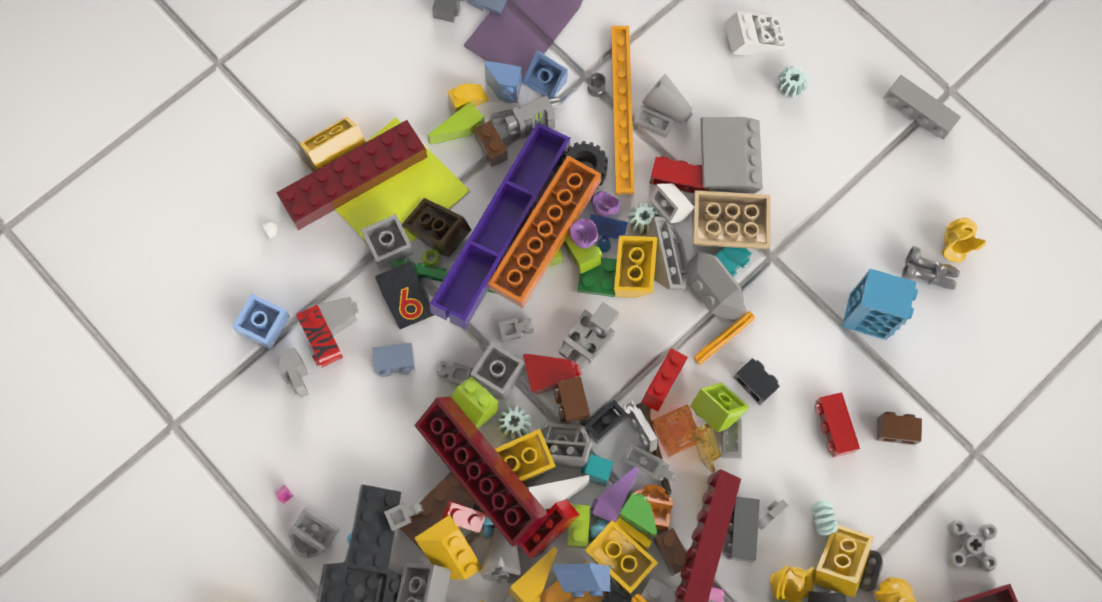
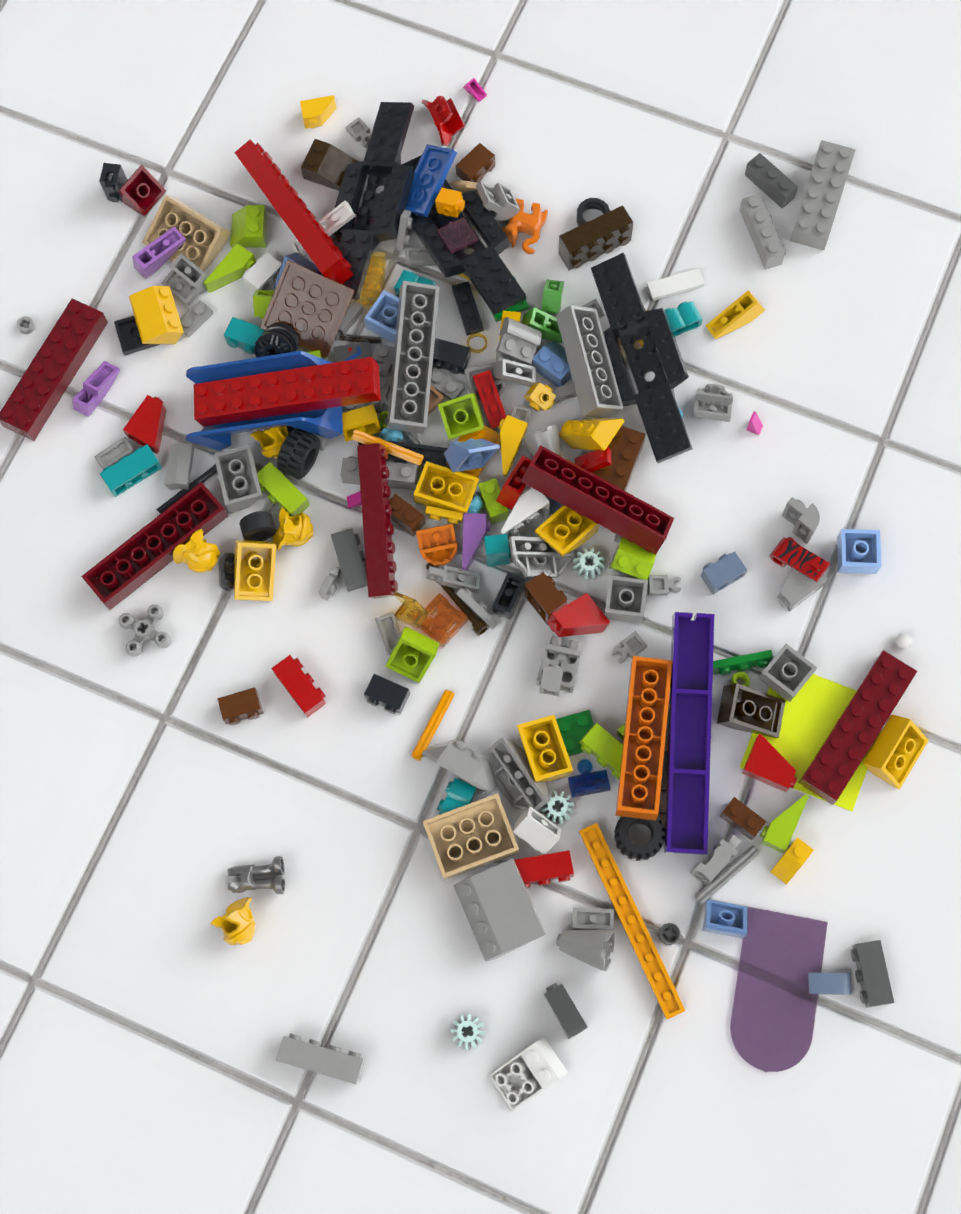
camera: 165 degrees right, 0 degrees up
black slope [375,261,435,329] -> none
light grey plate [384,503,424,531] -> none
medium blue slope [484,61,522,103] -> none
medium lavender hair [569,218,598,249] -> none
medium lavender hair [591,191,620,217] -> none
bright green slope [618,493,657,539] -> none
red brick [641,348,688,412] -> none
light aqua gear [811,500,838,535] -> none
dark azure brick [842,269,918,340] -> none
none -> dark grey slope [544,983,588,1039]
none -> red slope [742,734,797,792]

